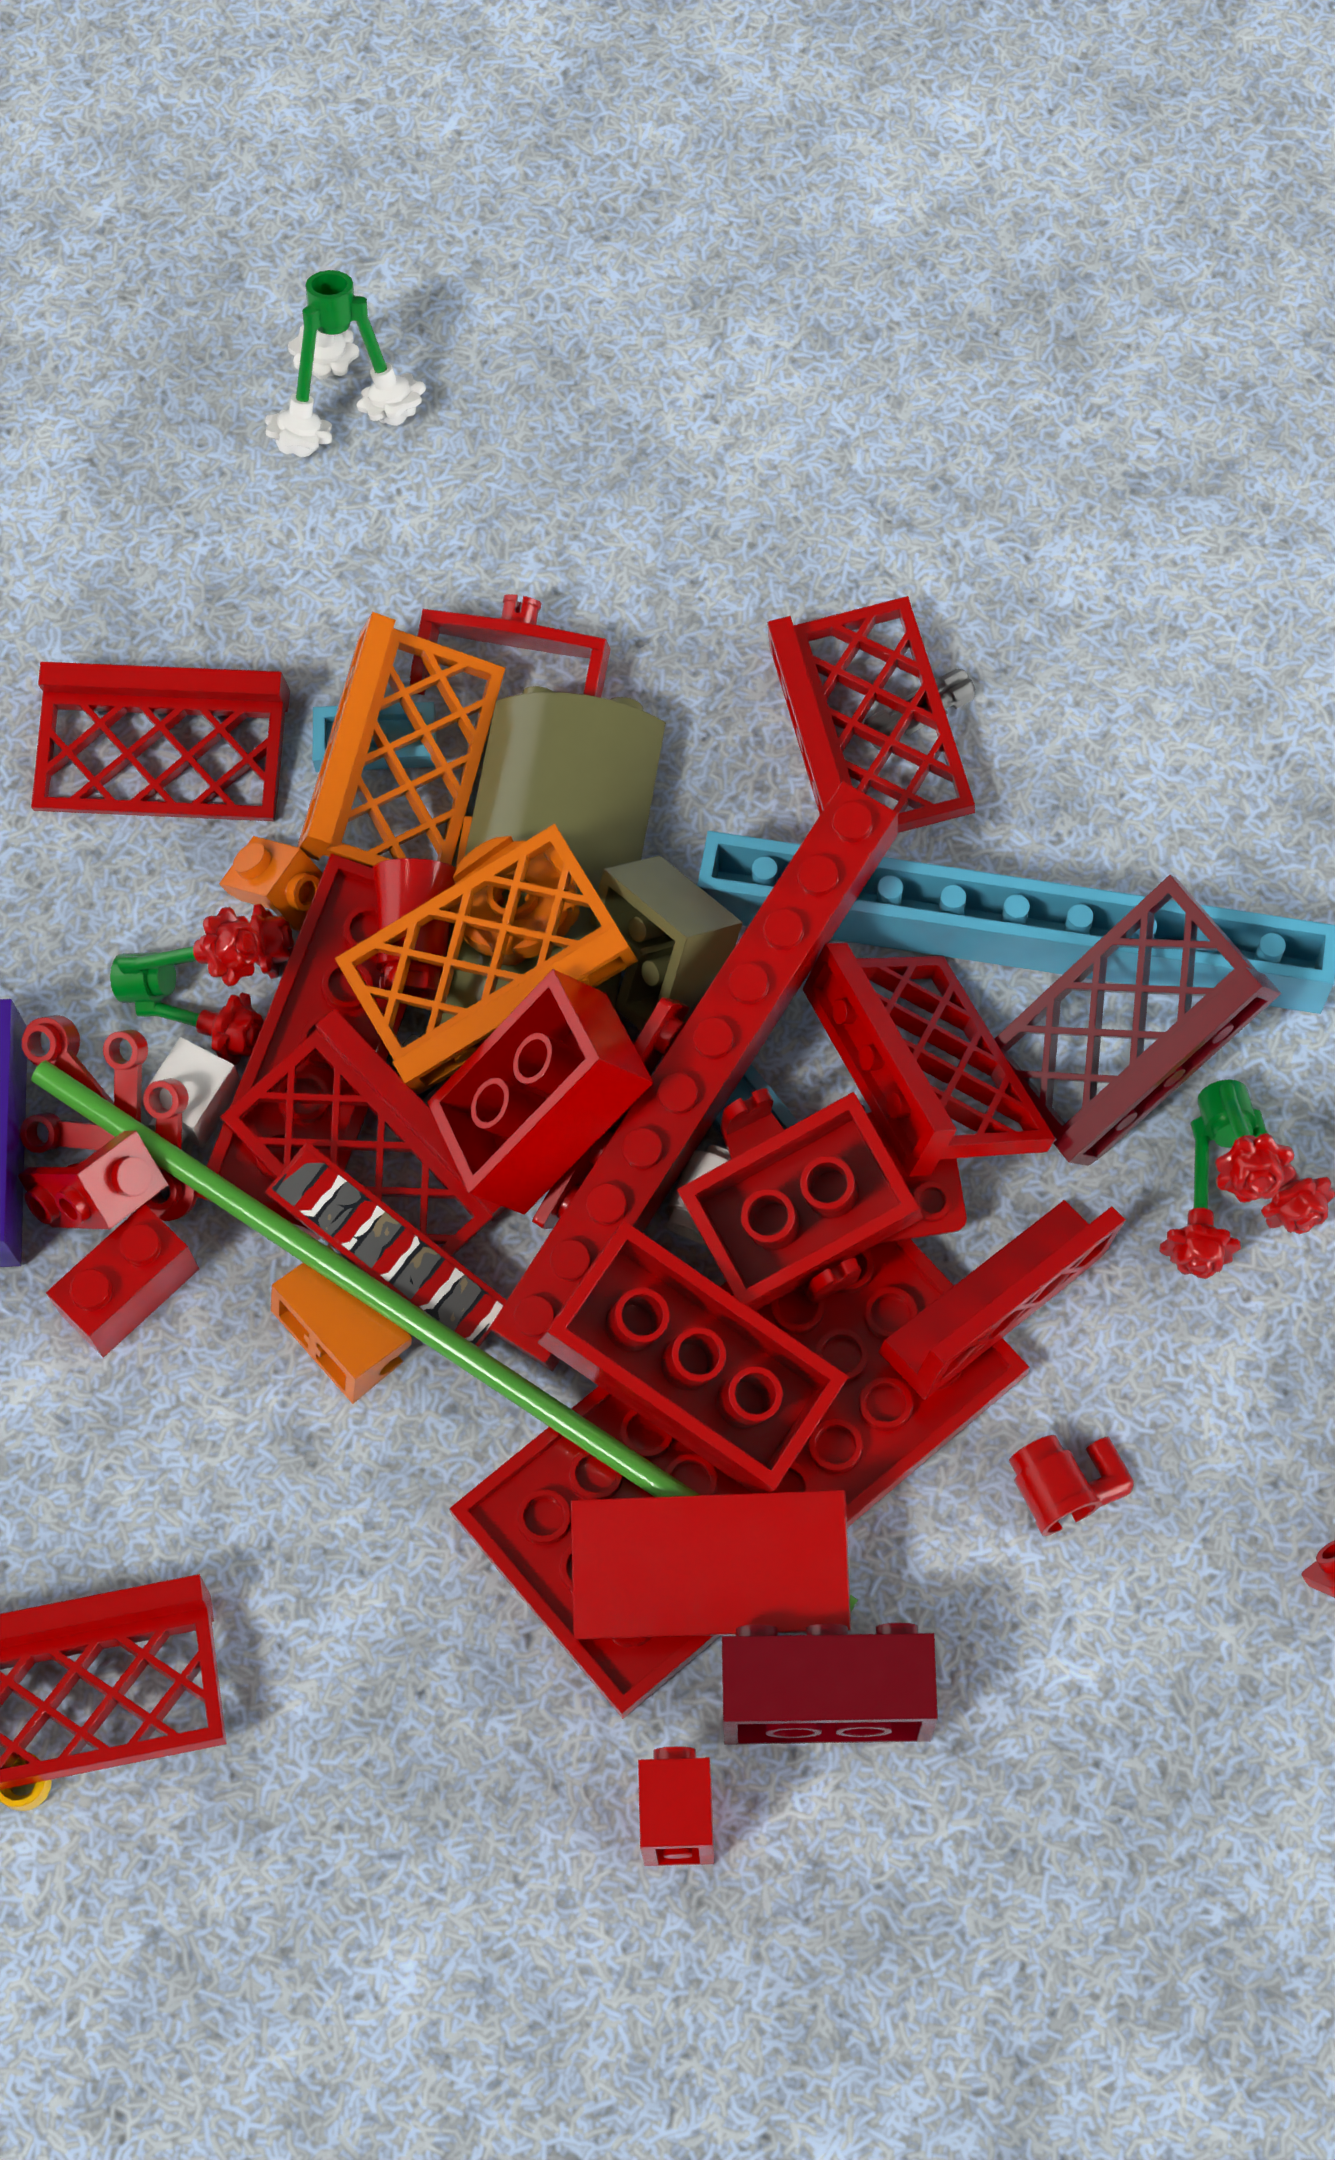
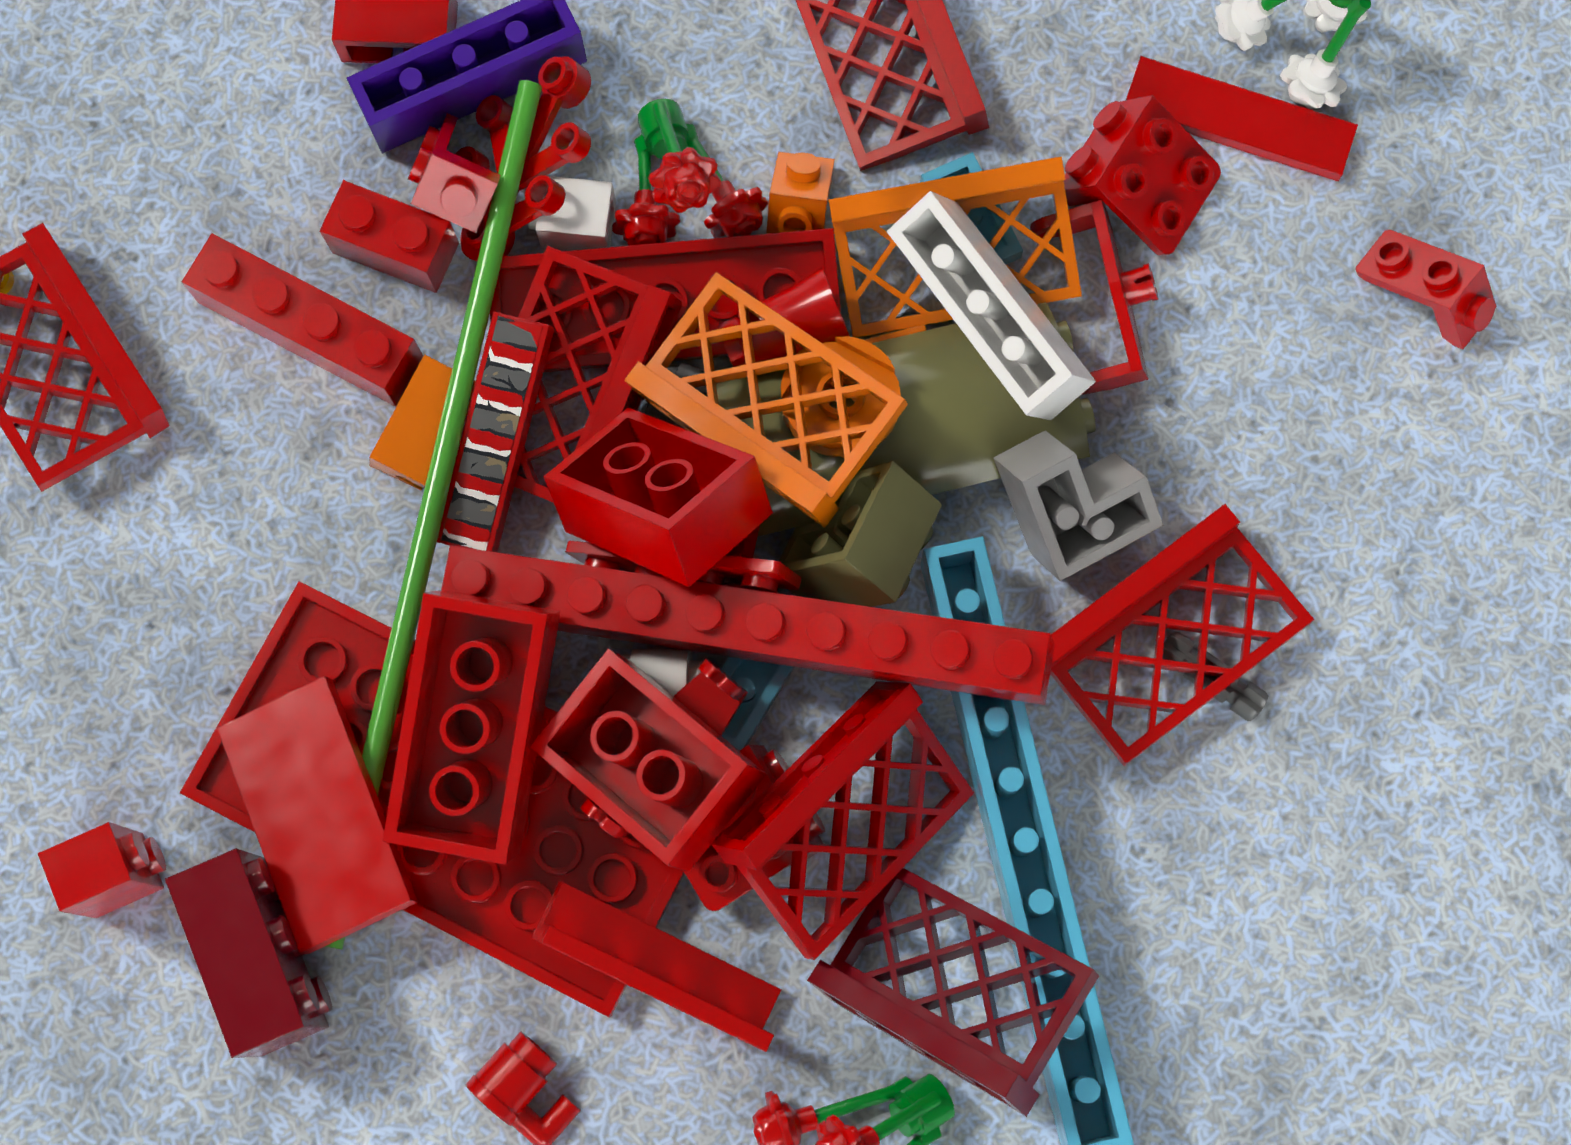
camera: 65 degrees right, 10 degrees up
none -> red brick [181,233,423,407]
none -> white brick [887,191,1096,420]
none -> light grey brick [993,430,1164,581]
none -> red bracket [1064,95,1221,255]
none -> red tile [1126,56,1358,181]
none -> red bracket [1355,229,1497,350]

